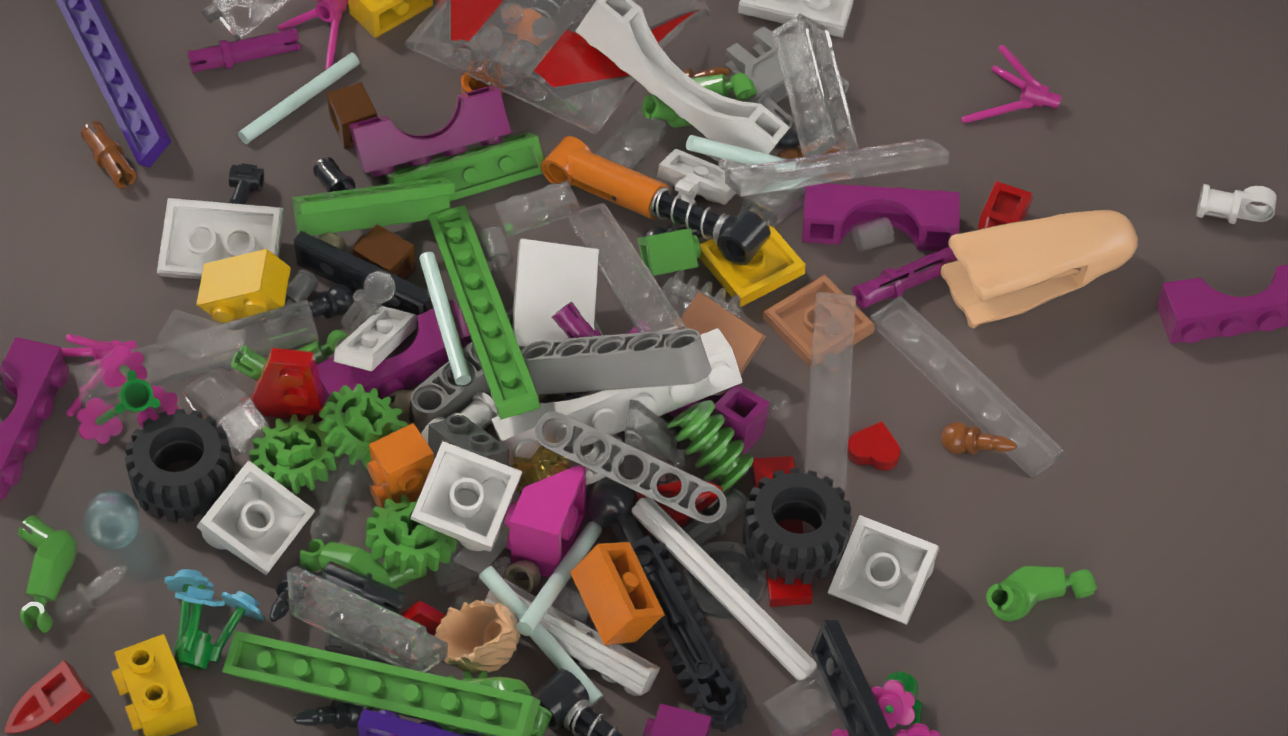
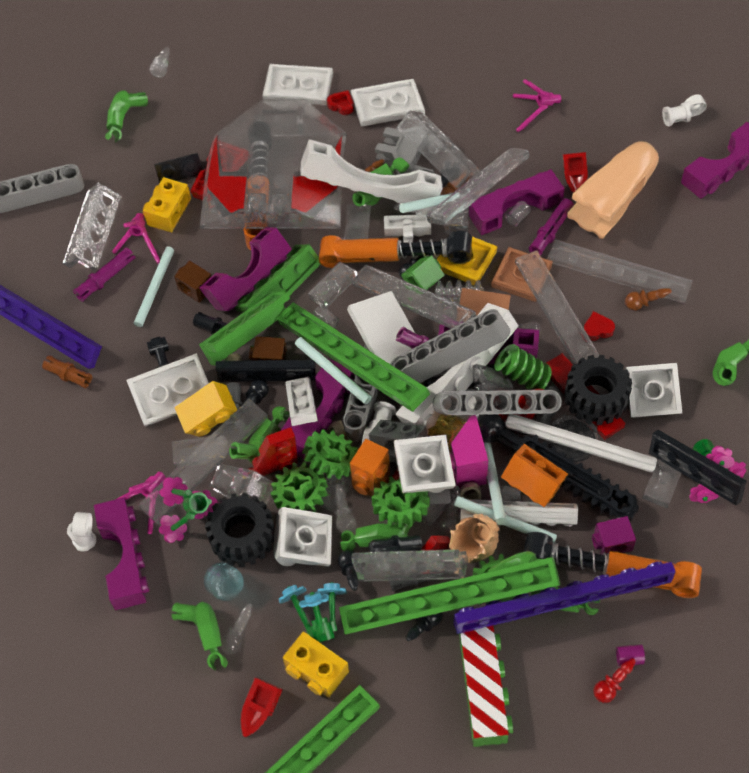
camera: 25 degrees left, 5 degrees up
clear axle [341,271,396,333] -> none

